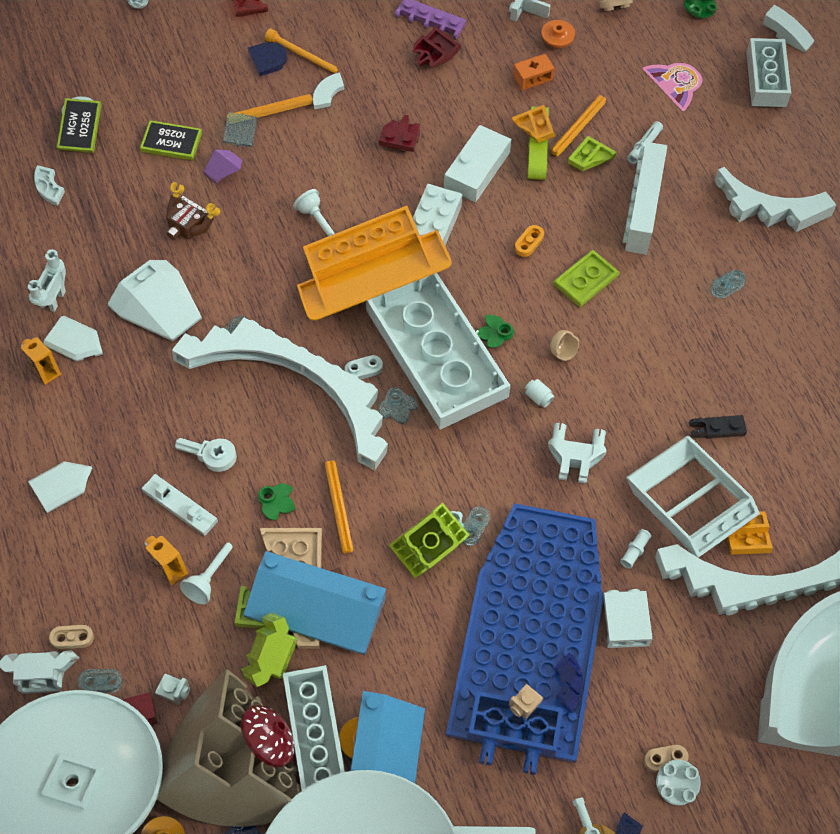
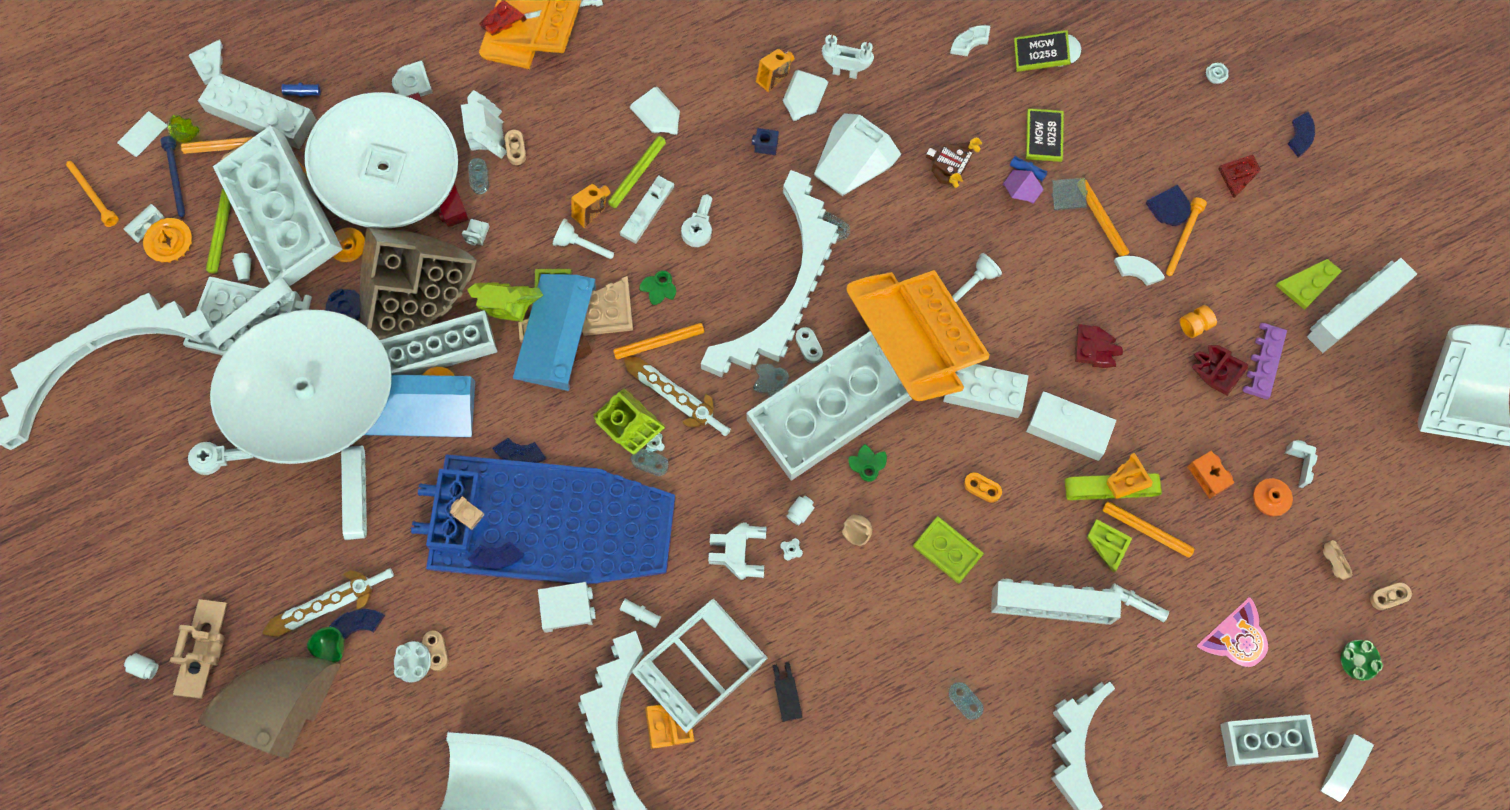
camera: 85 degrees right, 10 degrees up
dark red dish [241,705,295,767] -> none
none -> clear blue tile [492,438,546,463]
none -> lime axle [608,136,666,208]
none -> sword [624,357,731,436]
none -> dark blue brick [752,128,779,156]
none -> light aqua plate [781,538,803,561]
none -> blue pin [1010,156,1048,182]
none -> light orange wheel [1179,305,1217,338]

